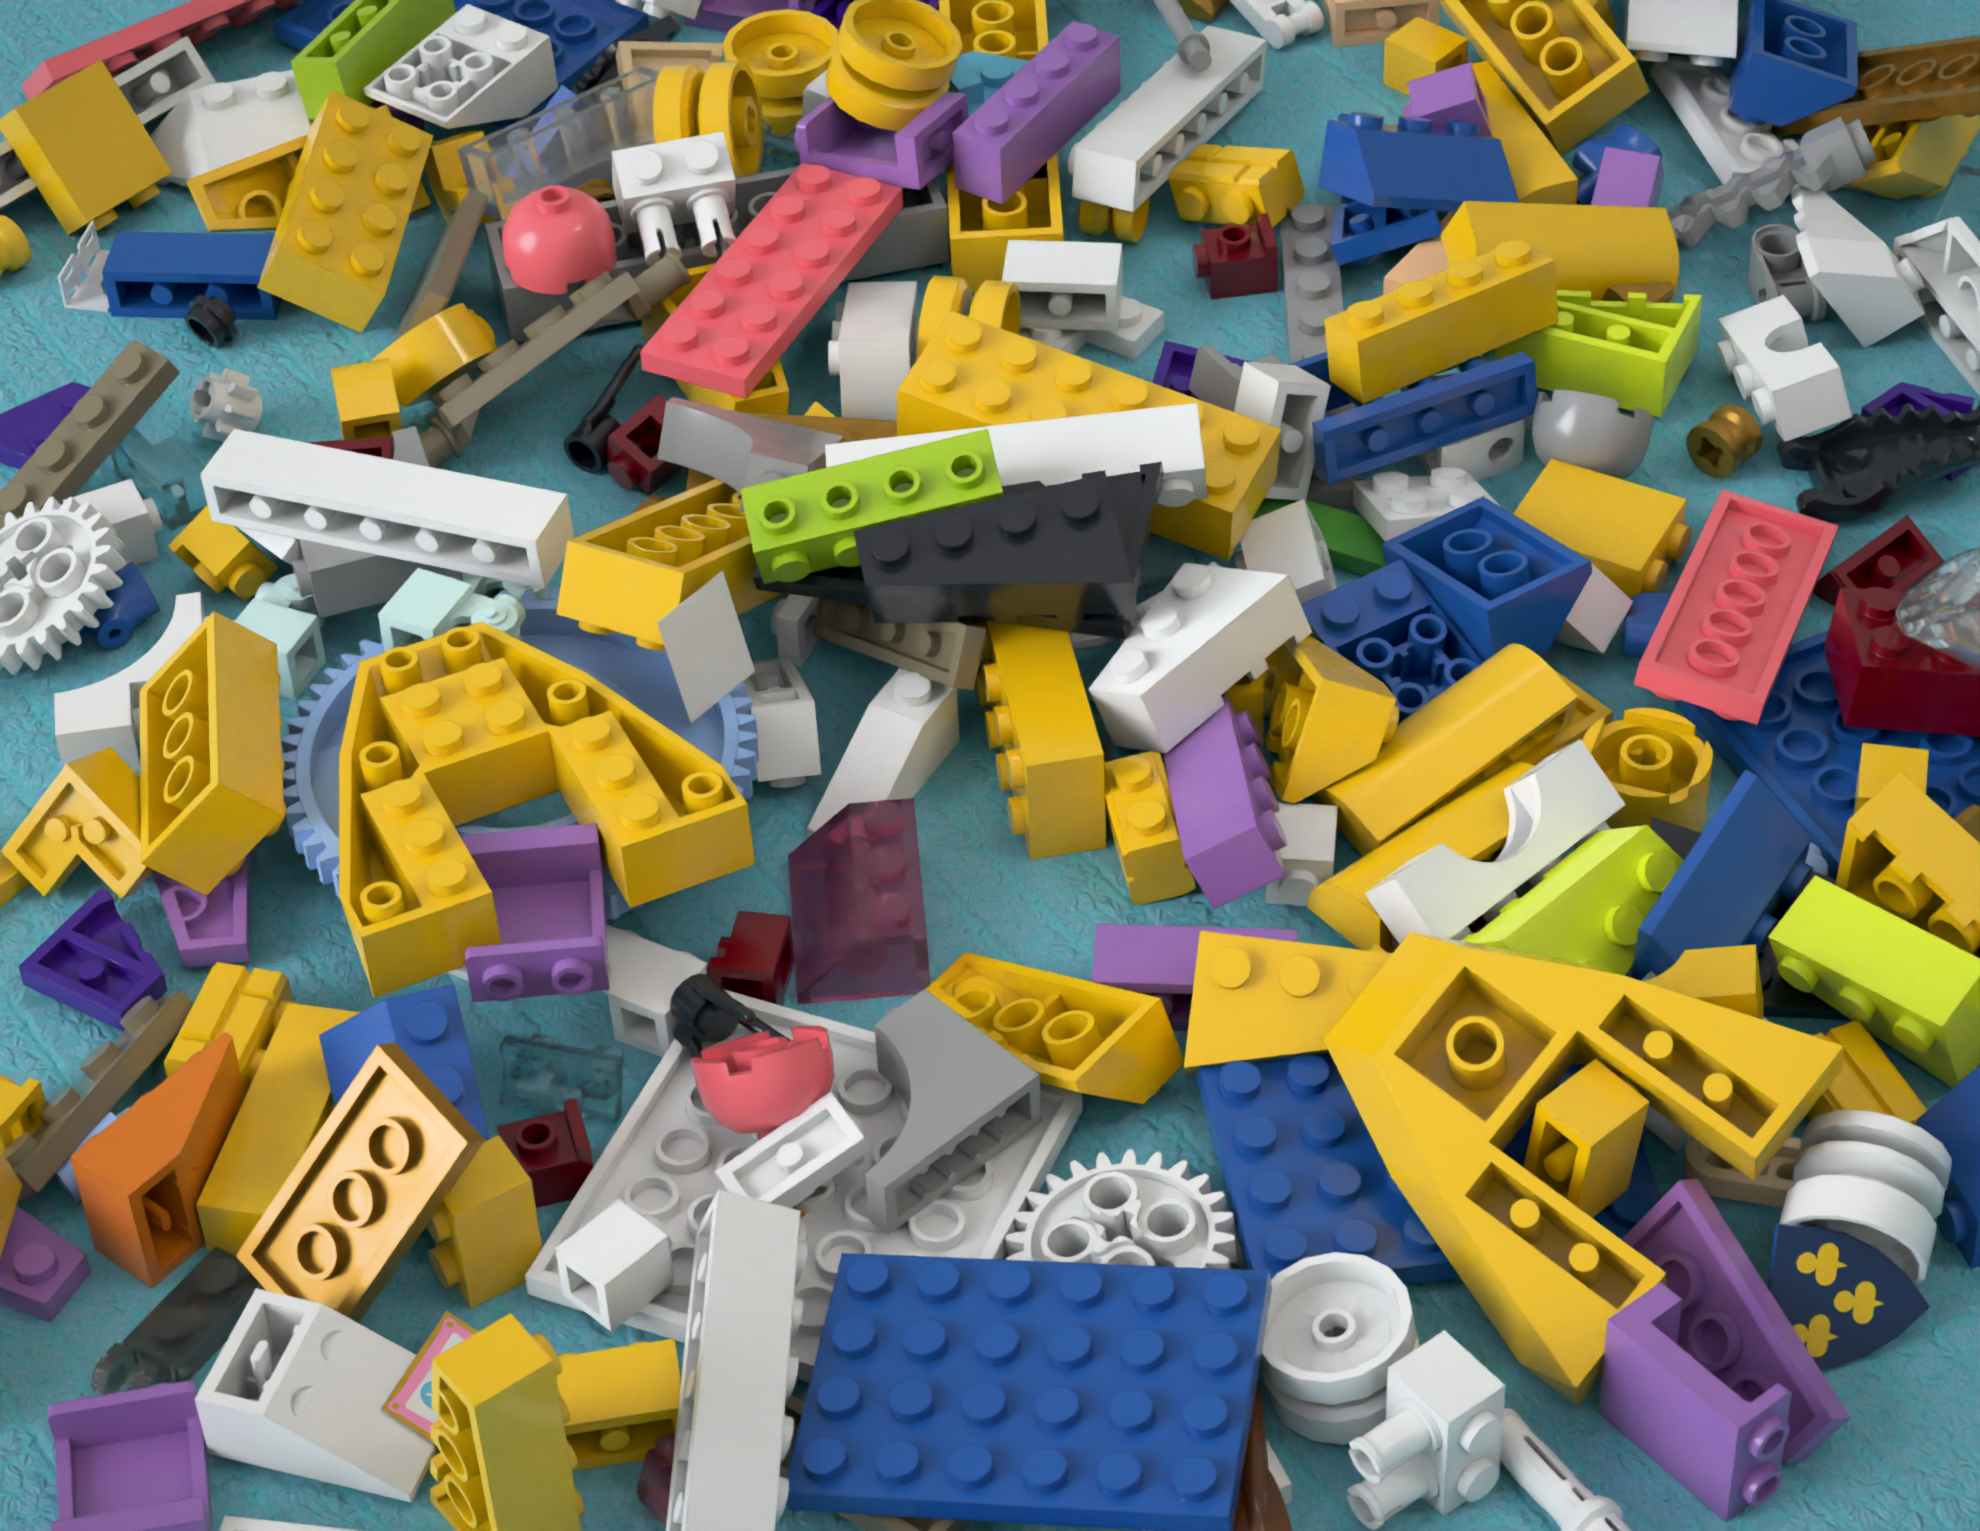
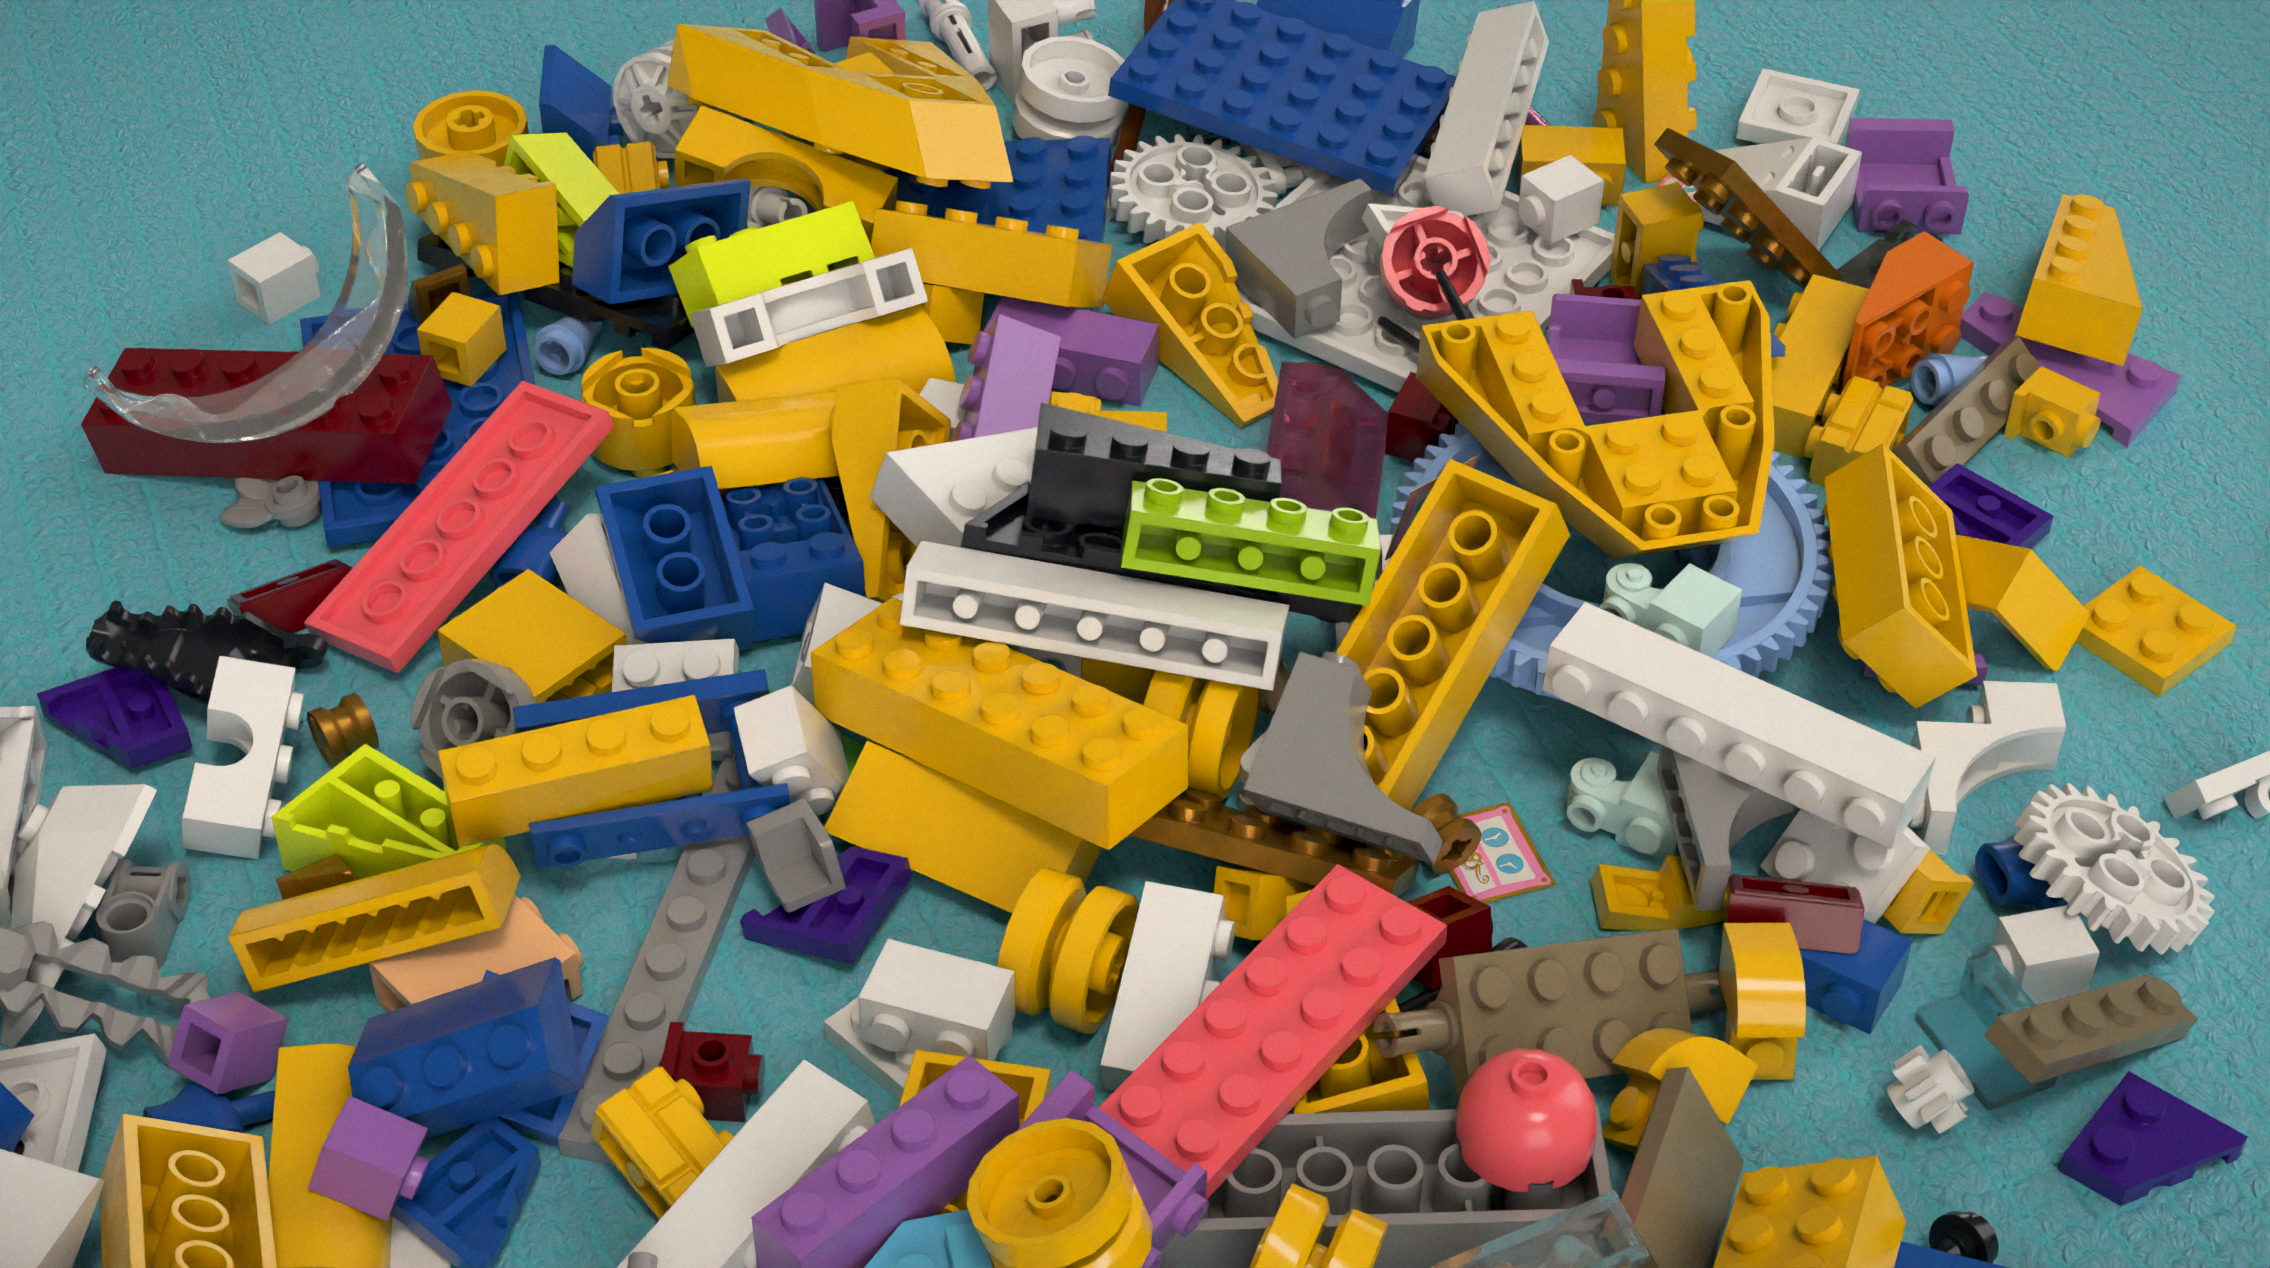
camera: 170 degrees left, 0 degrees up
white brick [612,131,736,266] -> none

